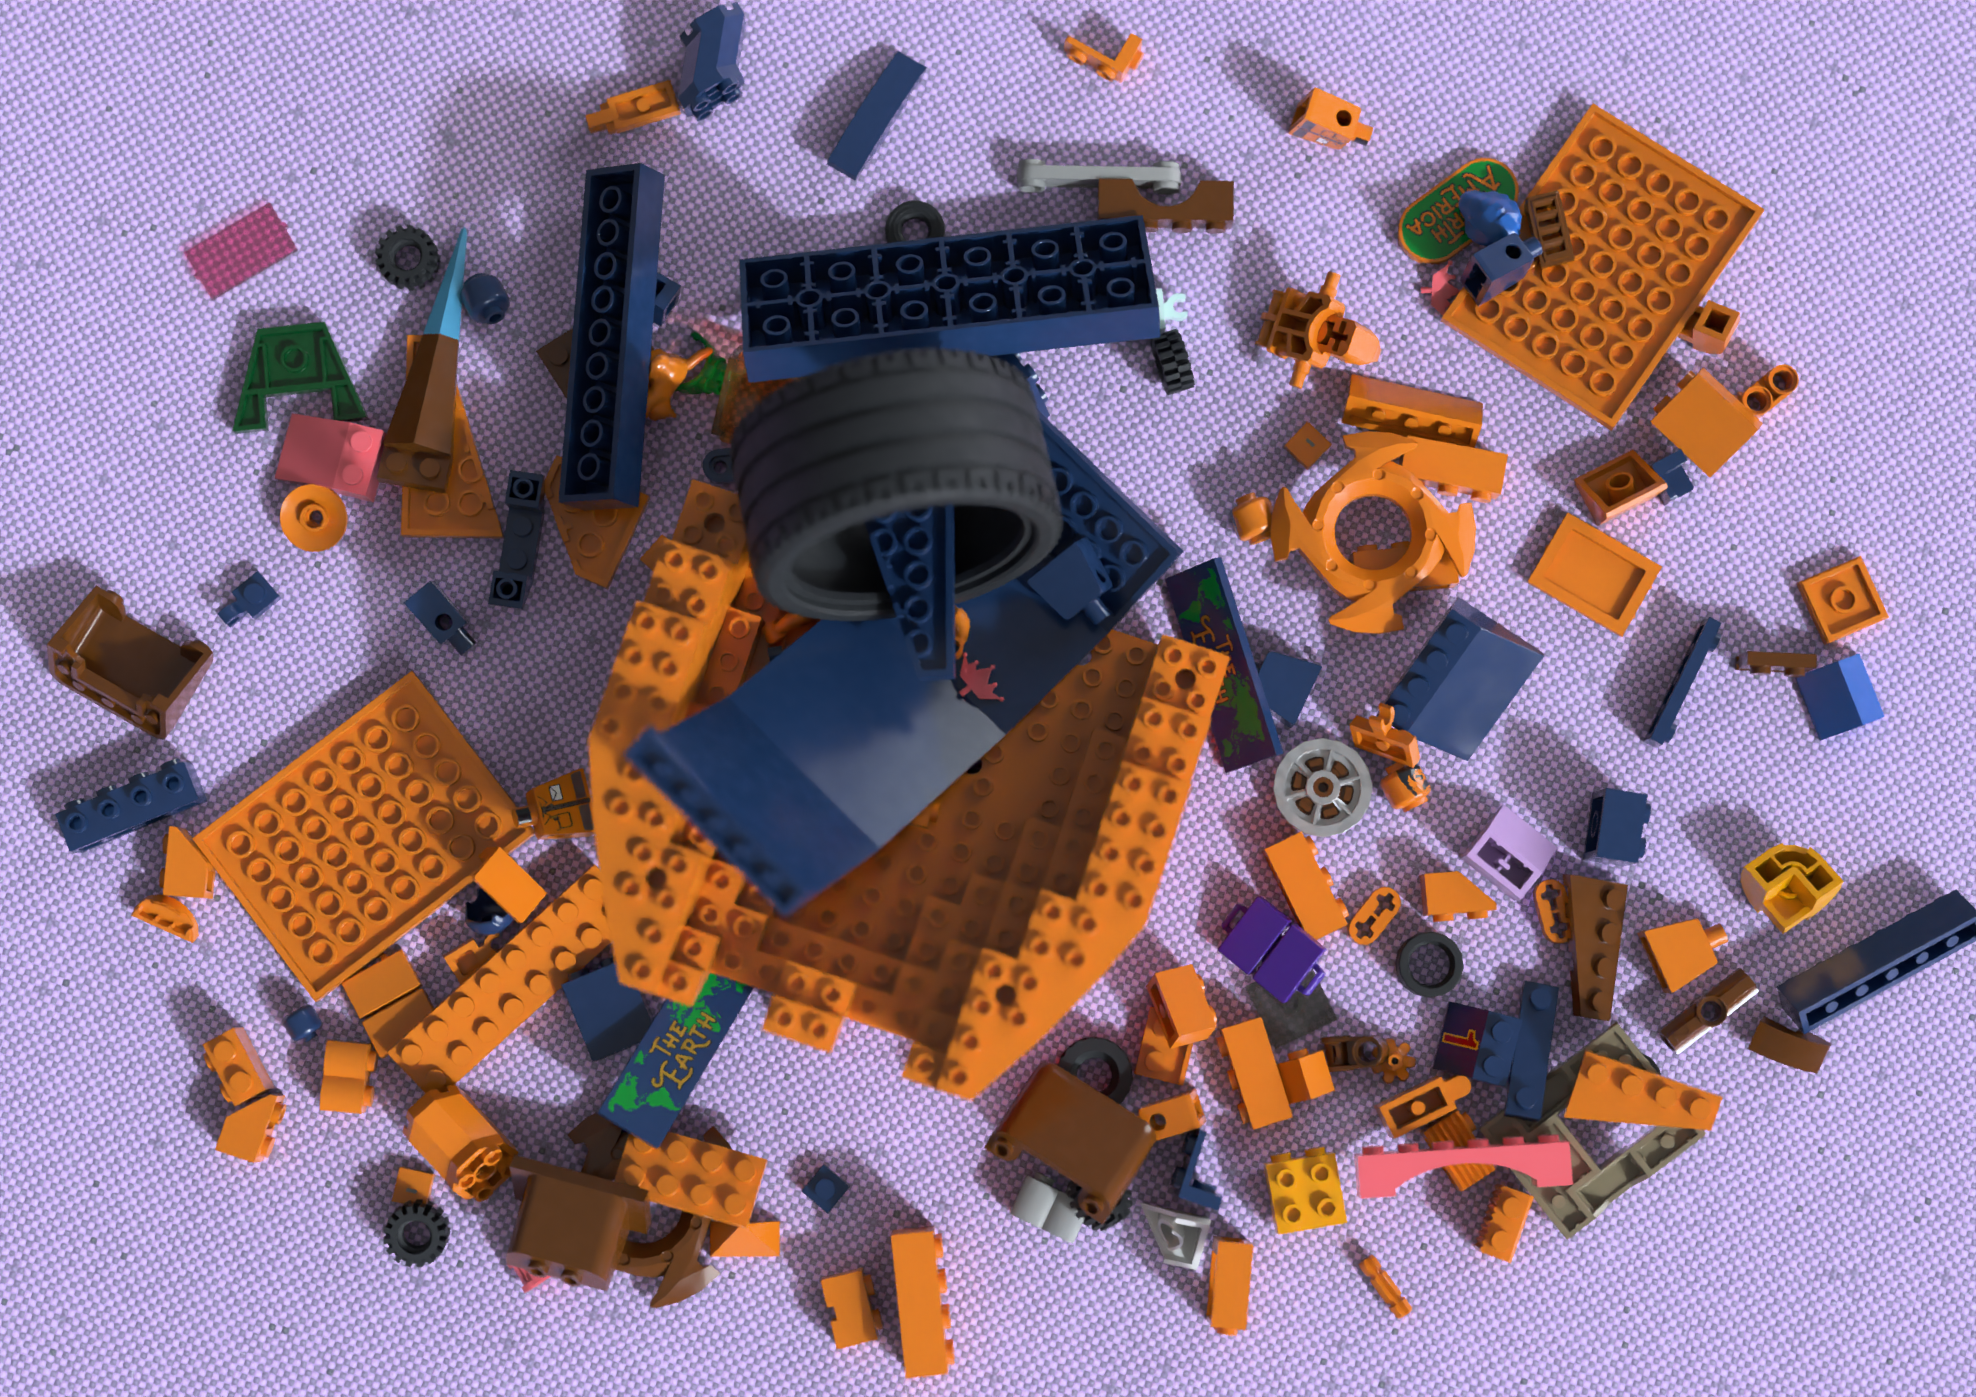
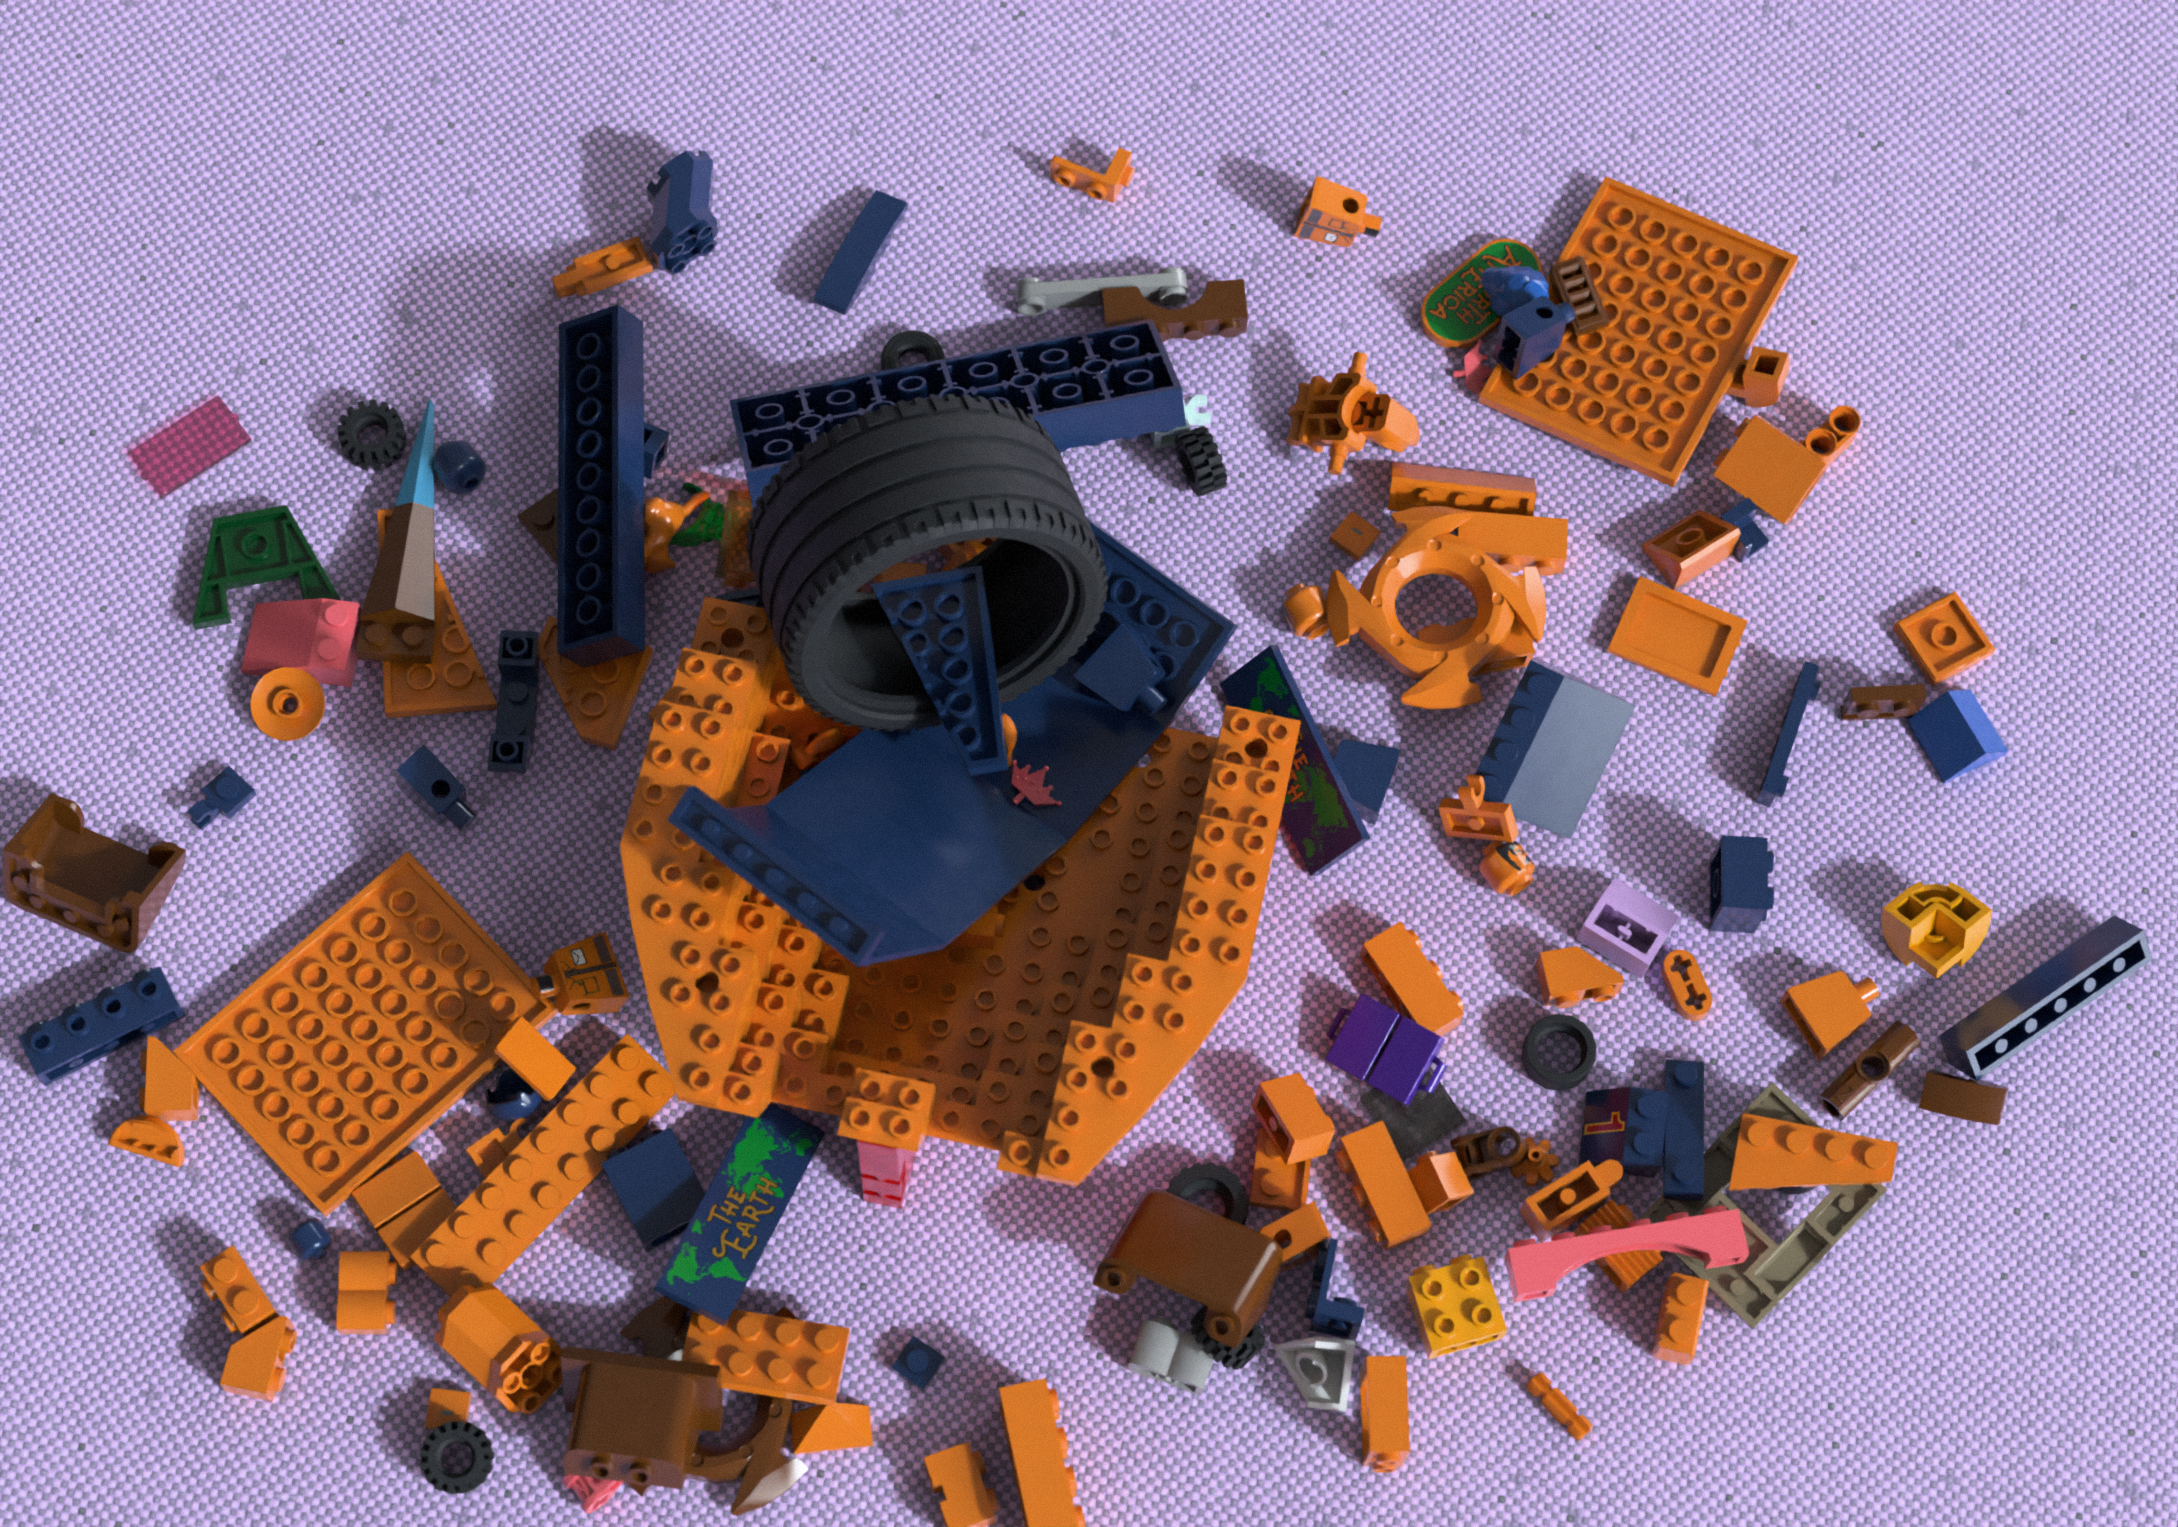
camera: 10 degrees left, 15 degrees down
flat silver piece [1273,738,1373,837] -> none
orange beam [1347,887,1401,945] -> none
reddish brown wing [1563,874,1628,1021] -> none

